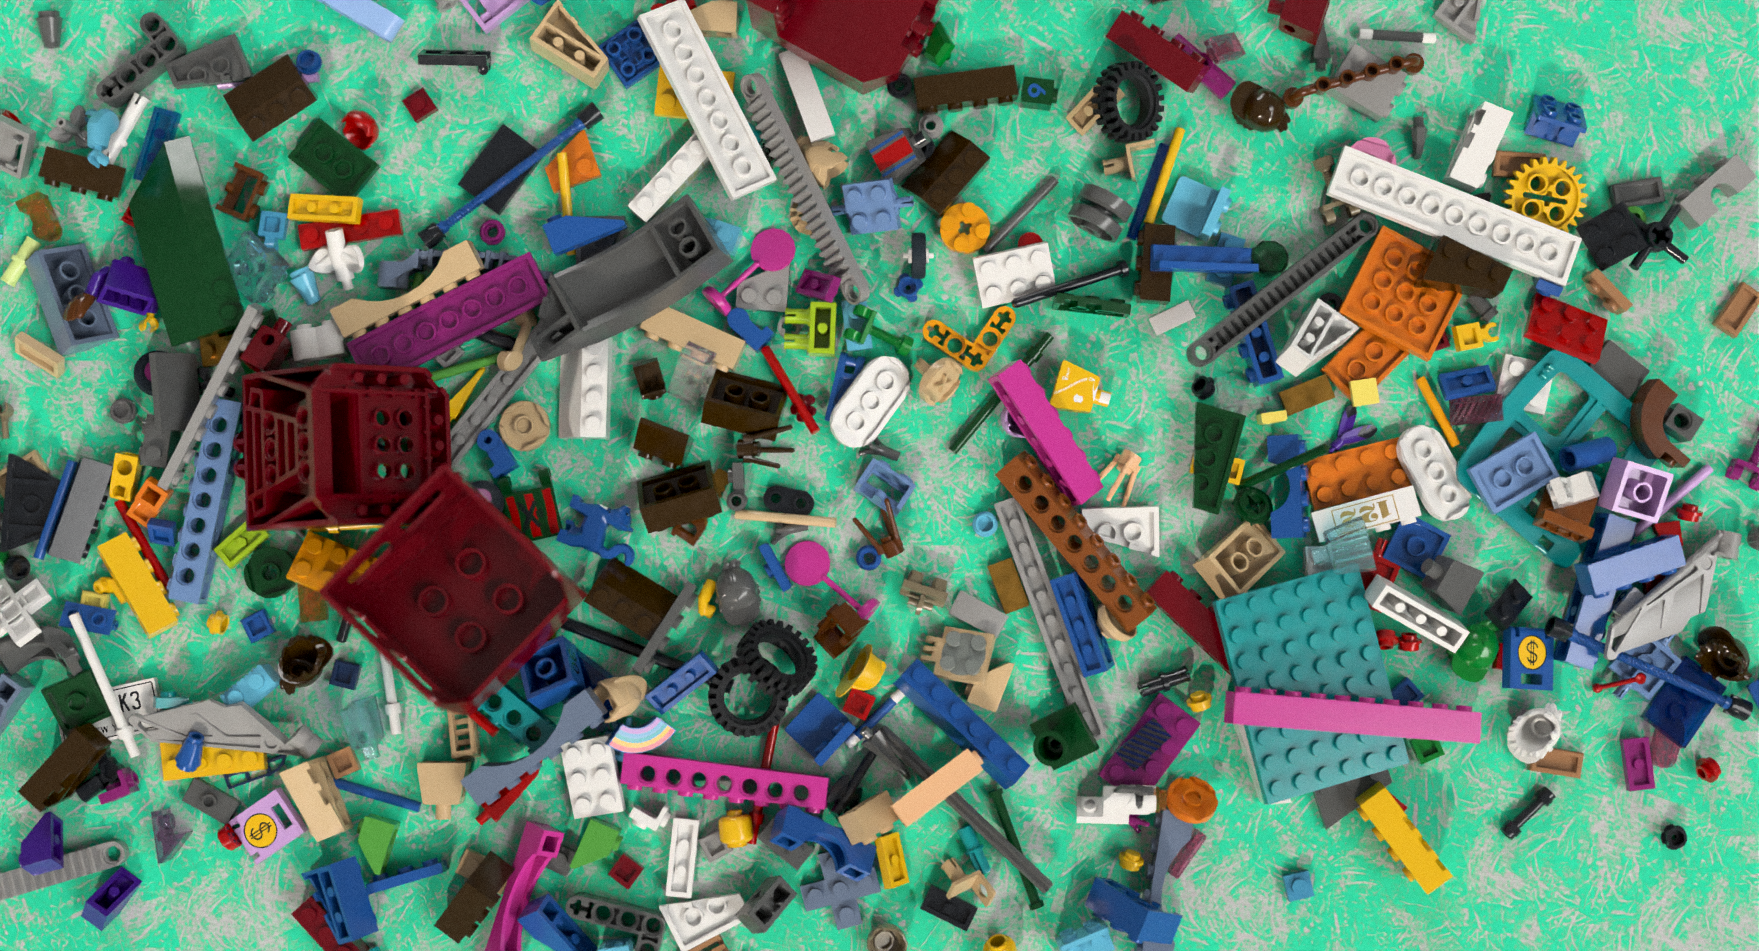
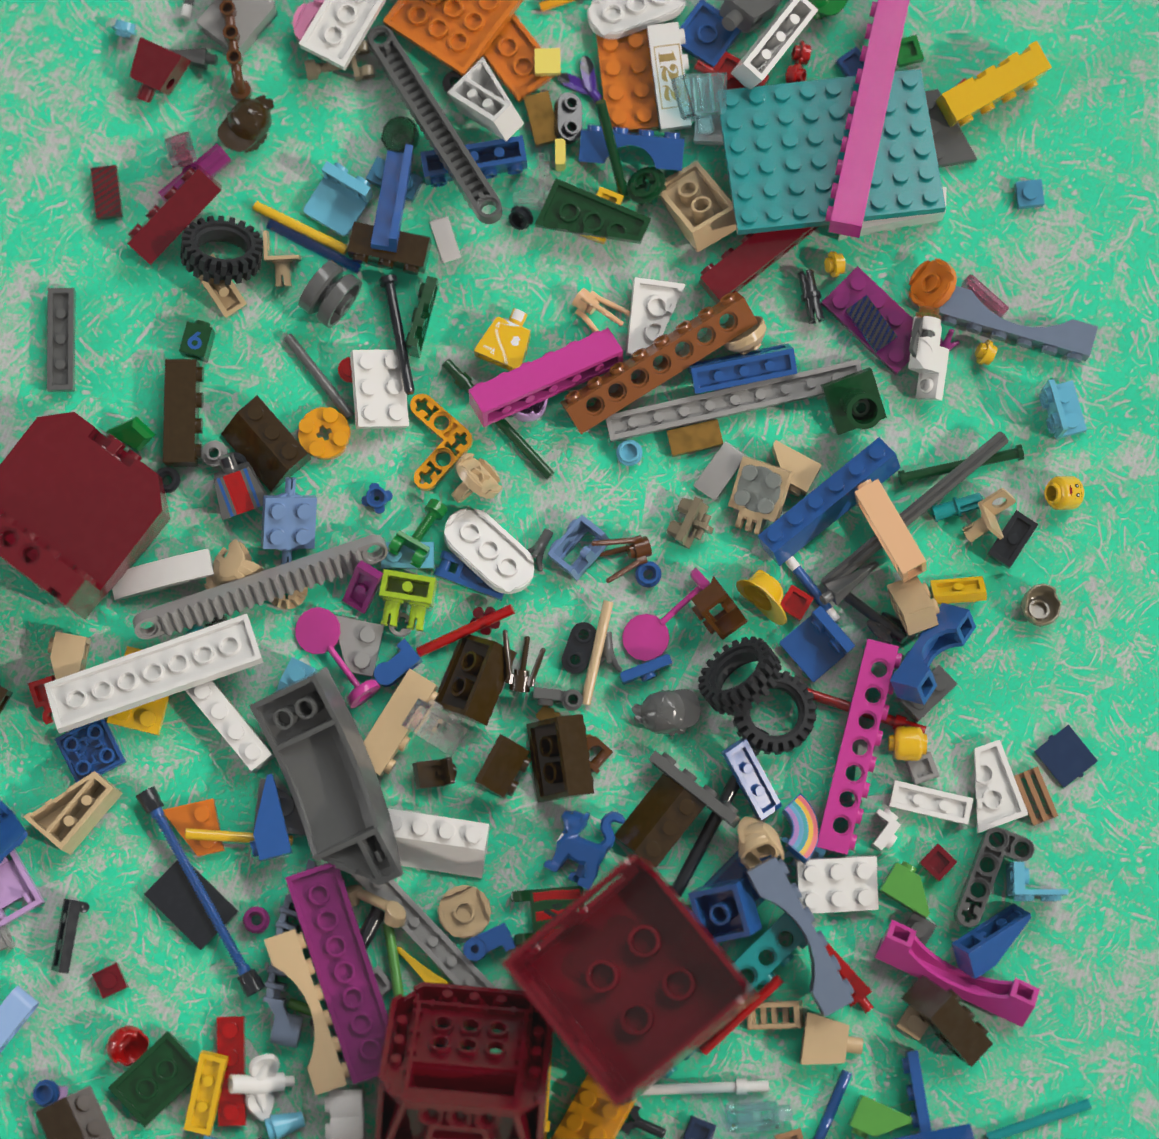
camera: 80 degrees left, 5 degrees down
yellow arm [698,579,716,619] -> none
dark grey brick [735,876,797,934] -> none
sand blue plate [800,851,881,930] -> none
black wheel [903,233,934,279] -> none
blue wedge [1085,877,1182,945] -> none
none -> plate [554,92,582,144]

